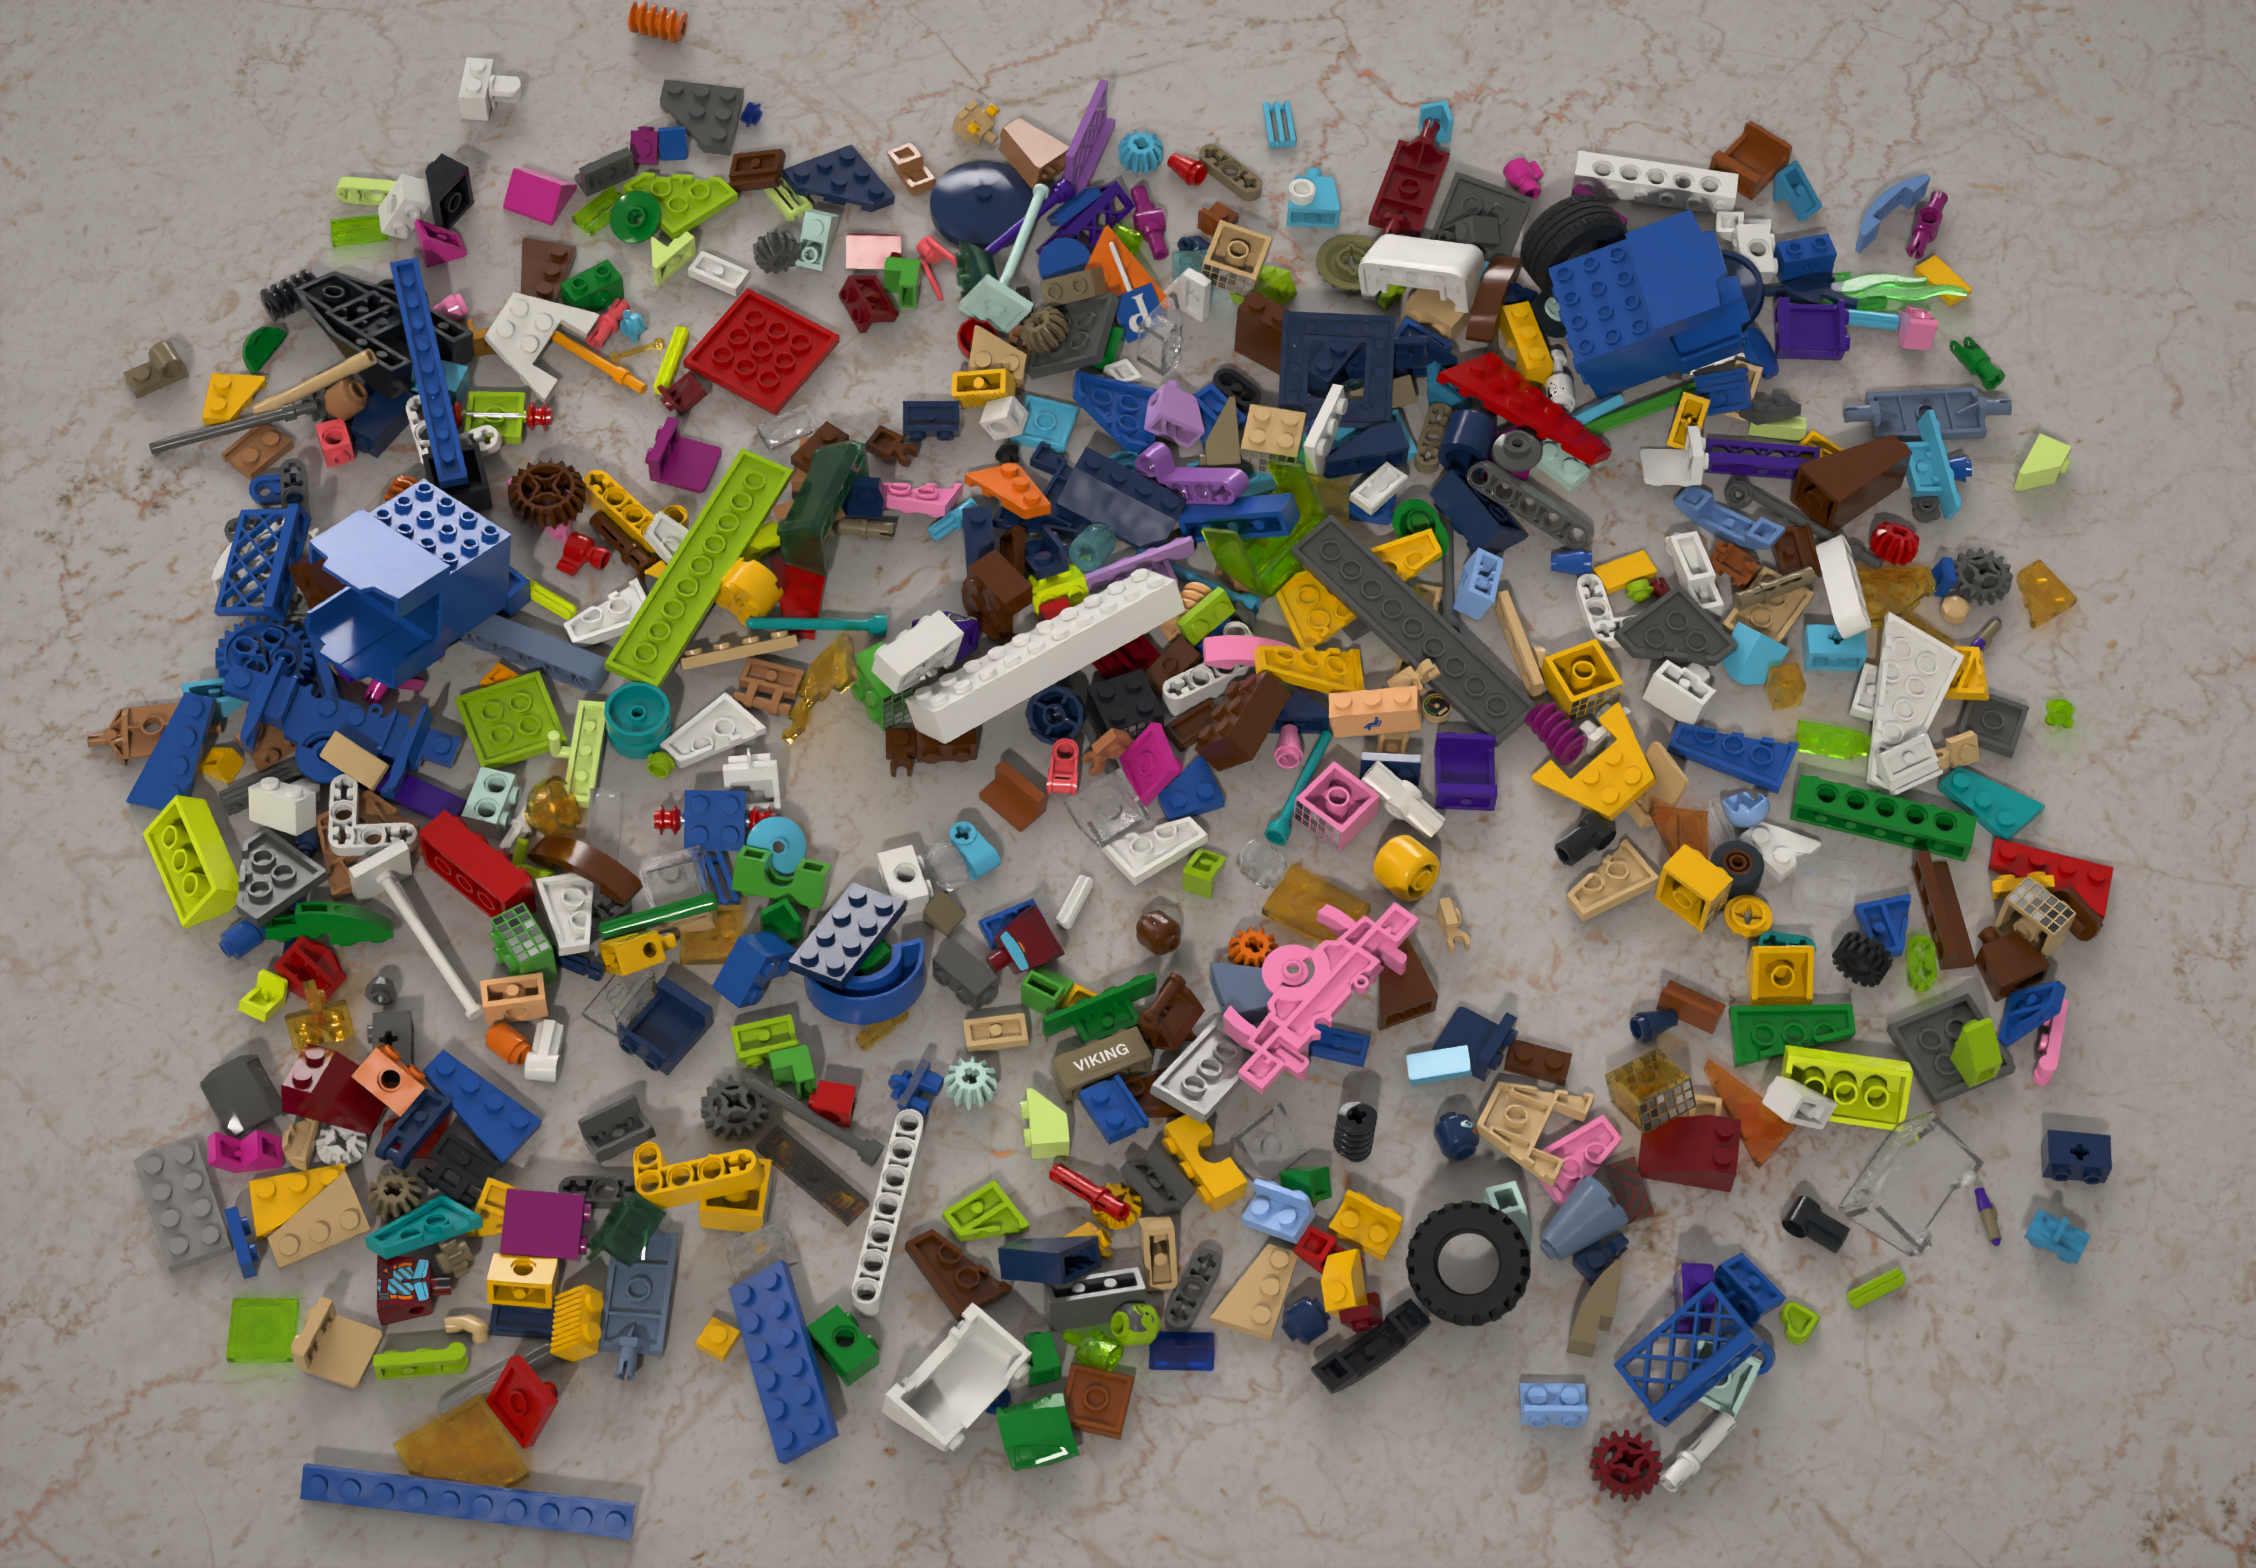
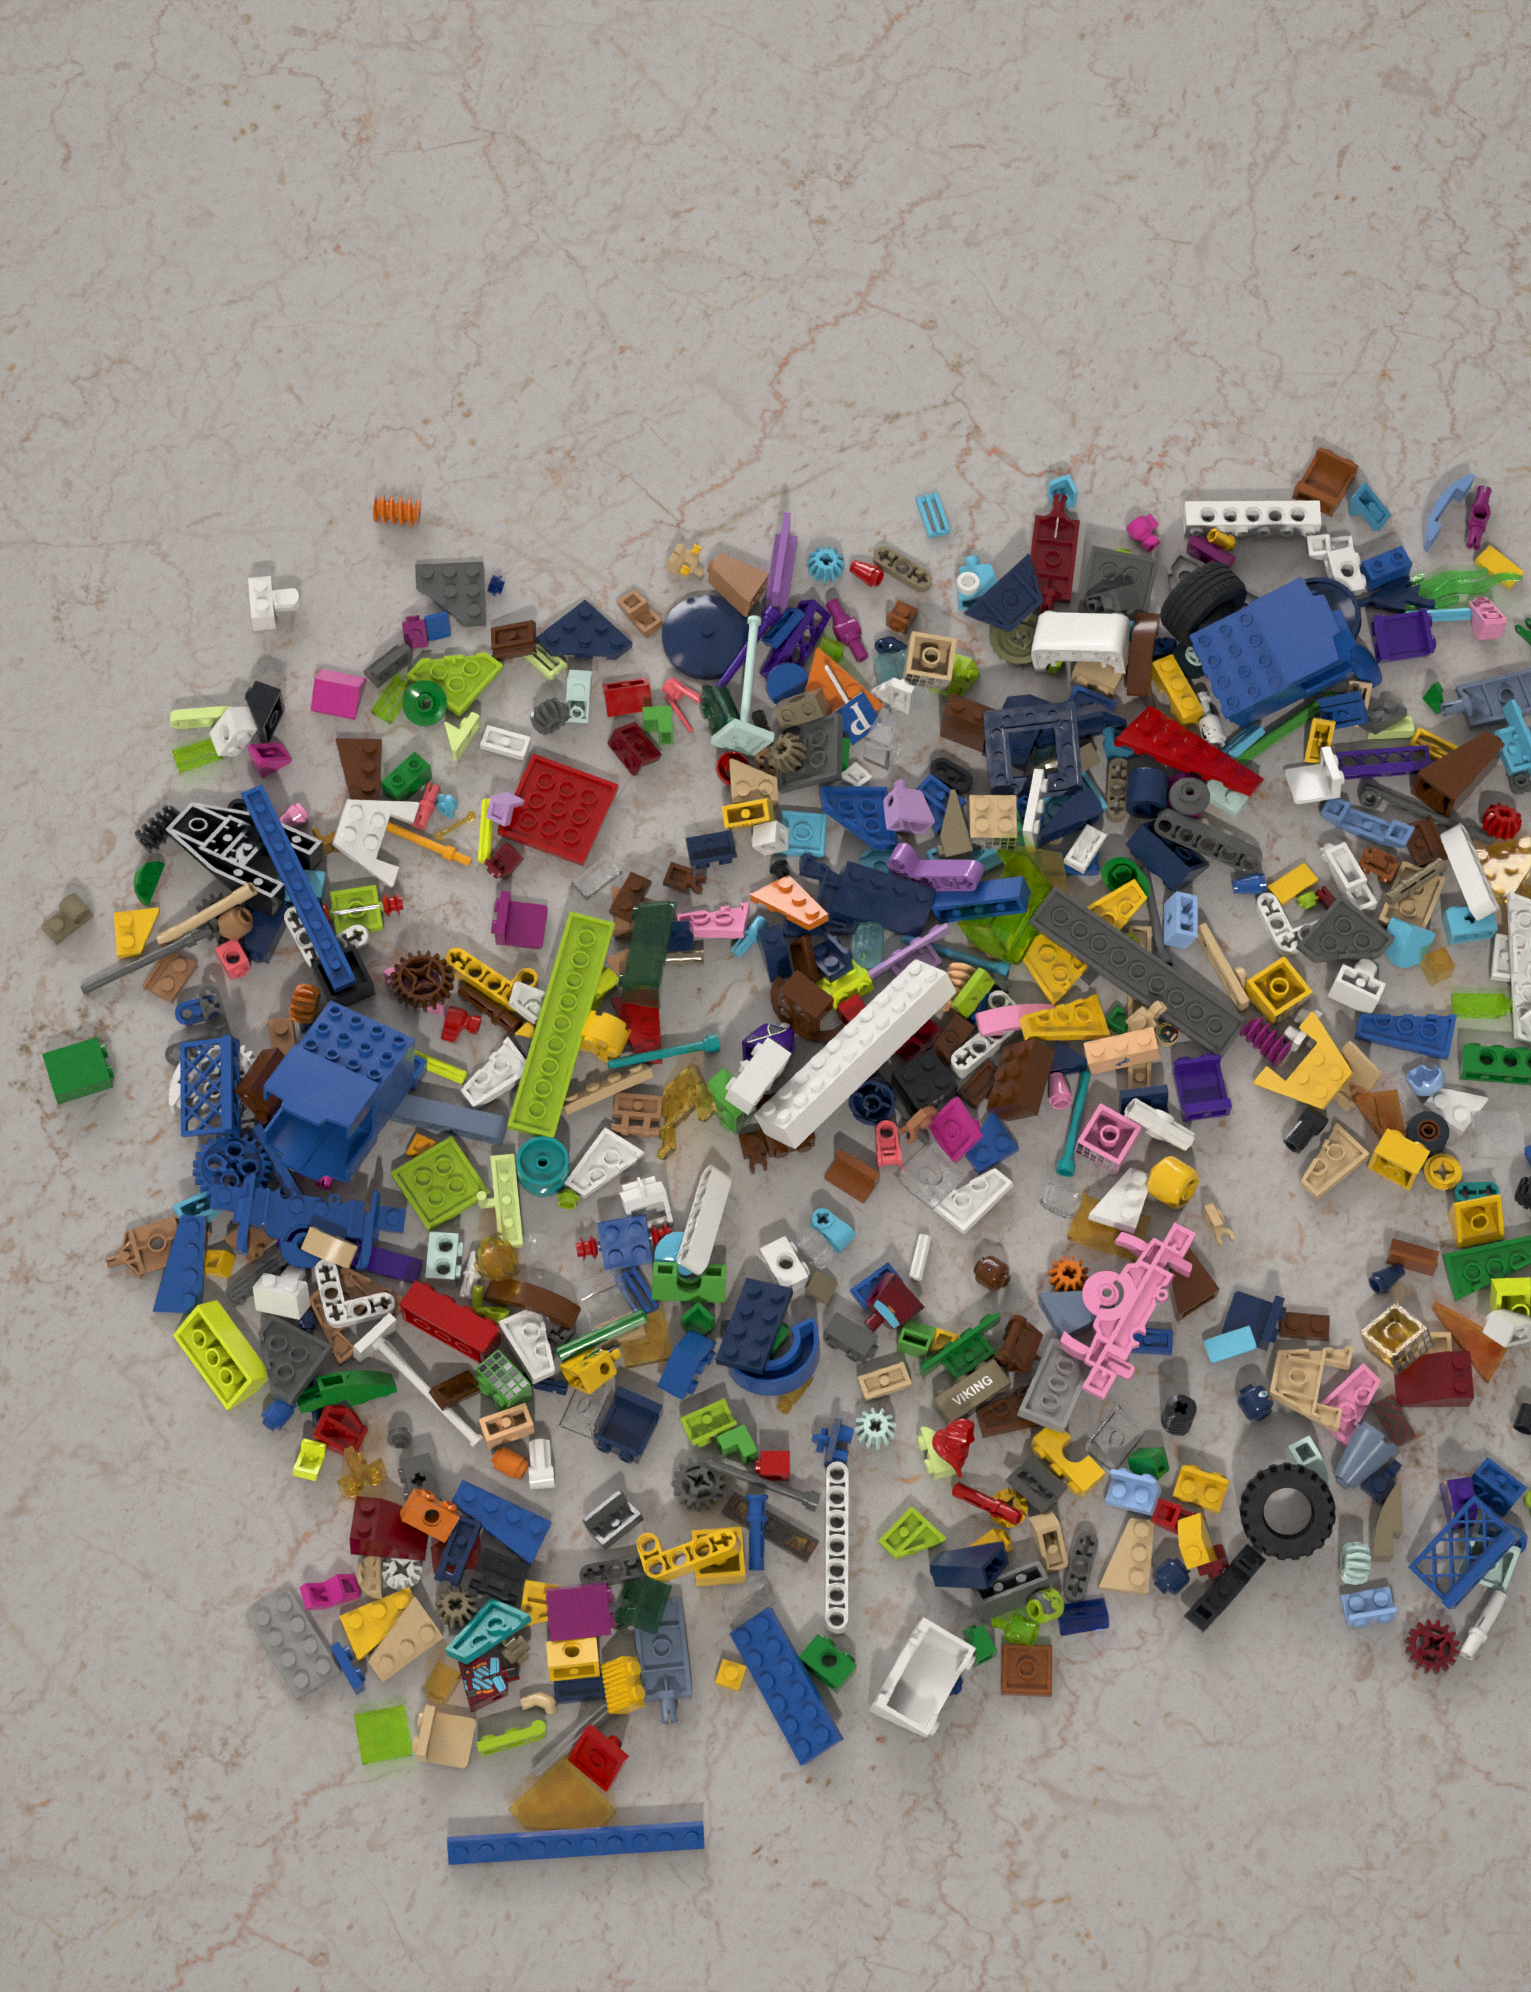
camera: 10 degrees left, 10 degrees up
dark grey slope [200,1054,289,1138] -> none
reddish brown wing [904,1229,1012,1322] -> none
green slope [996,1393,1080,1471] -> none
blue plate [1078,1074,1149,1145] -> none
lime slope [1183,847,1227,898] -> none
none -> green brick [42,1037,115,1105]
none -> clear yellow brick [423,1661,461,1705]
none -> reddish brown plate [428,1370,481,1411]
none -> lavender panel [486,792,525,826]
none -> white beam [677,1165,732,1275]
none -> blue pin [746,1495,768,1570]
none -> red hair [932,1418,975,1478]
none -> dark blue wing [964,553,1043,632]
none -> white wing [1088,1167,1149,1234]
none -> green tile [1106,1005,1128,1035]
none -> yellow pin [1207,528,1236,551]
none -> light aqua gear [1339,1542,1371,1585]
none -> green tile [1422,682,1445,715]

